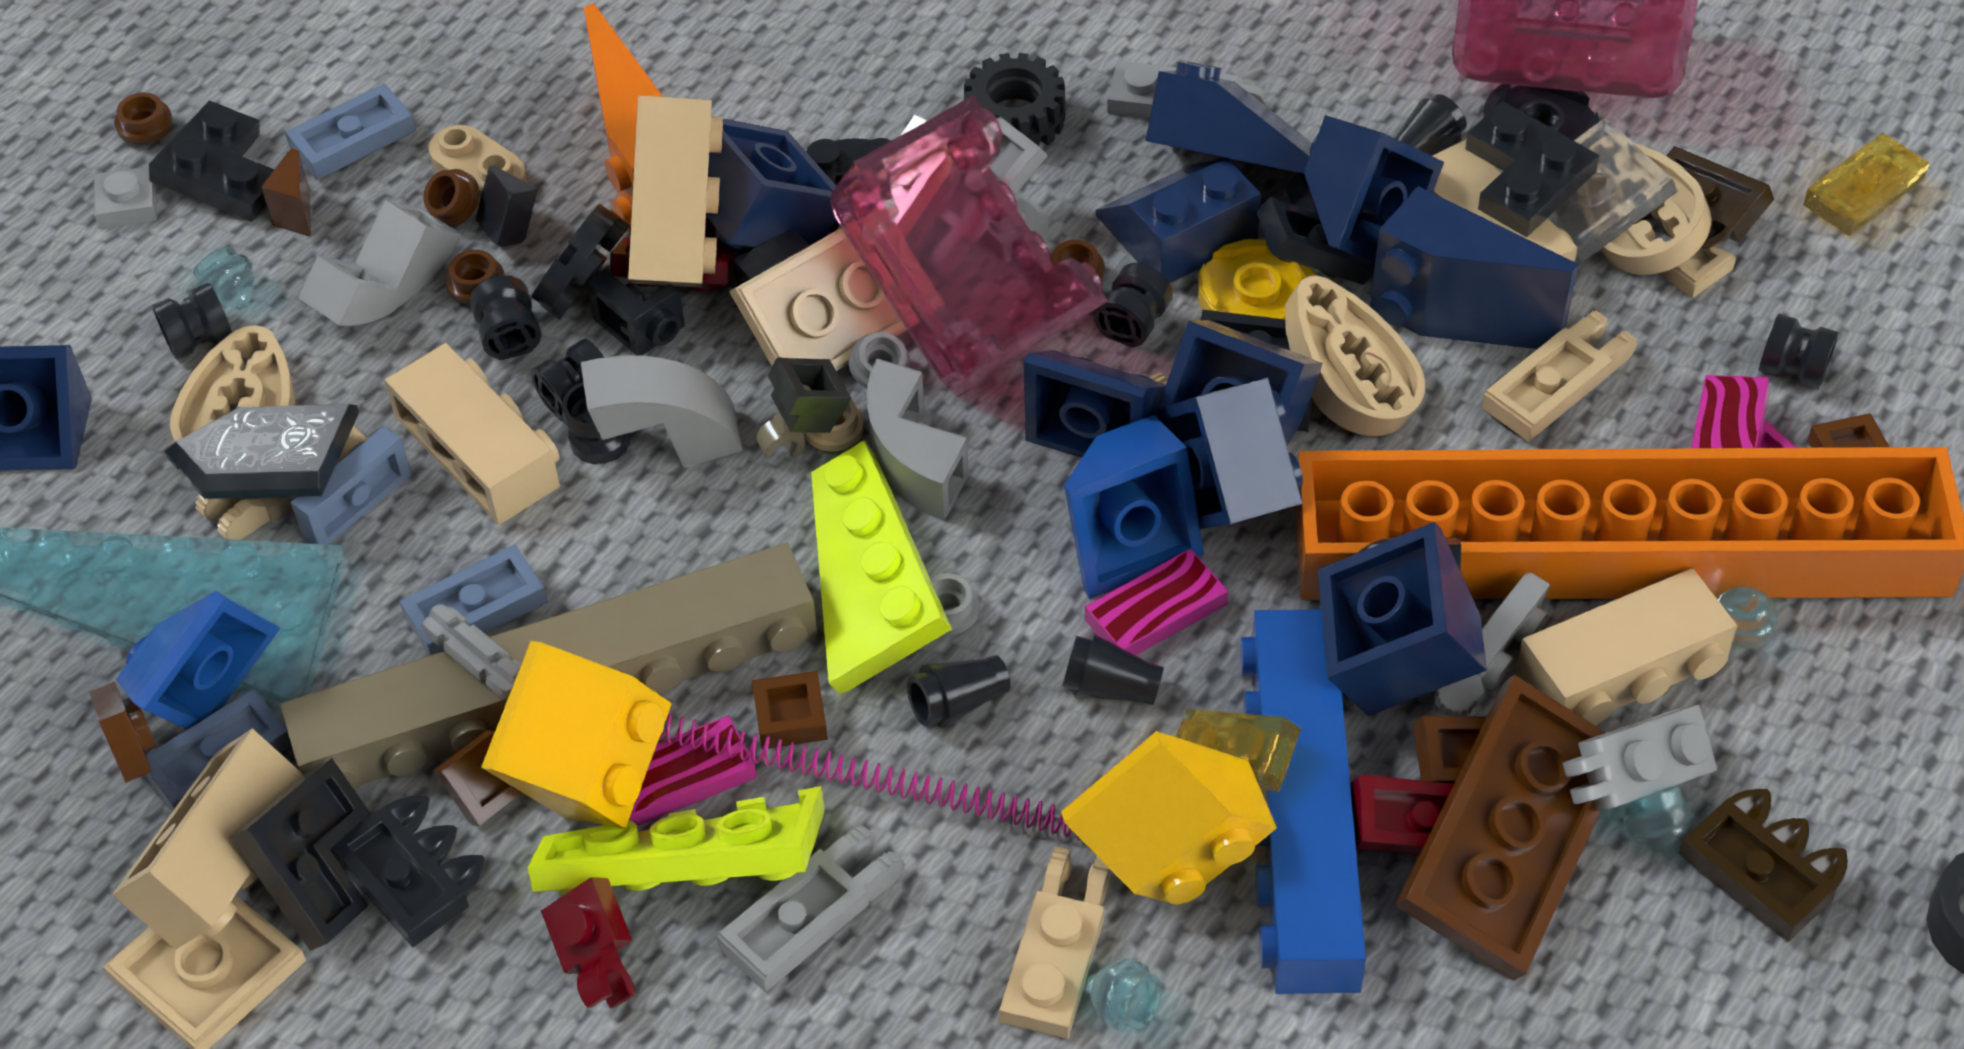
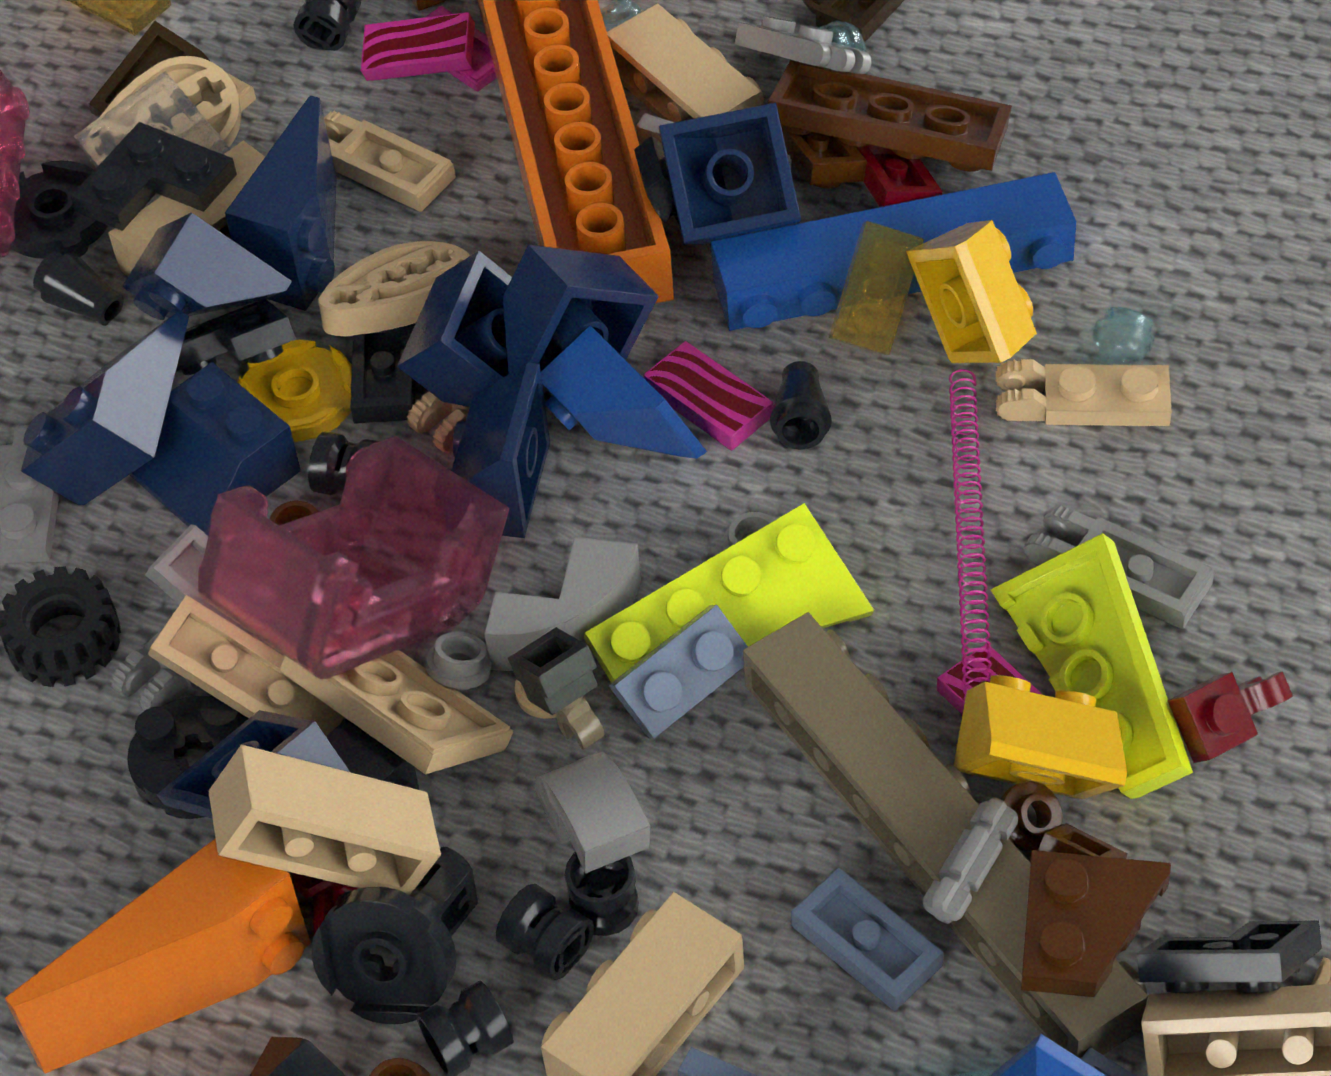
camera: 100 degrees left, 0 degrees up
black plate [330,796,485,948] -> none
reddish brown plate [752,671,828,750] -> none
black cone [907,655,1010,728] -> none
none -> sand blue plate [608,605,748,738]
none -> reddish brown wing [1021,850,1171,997]

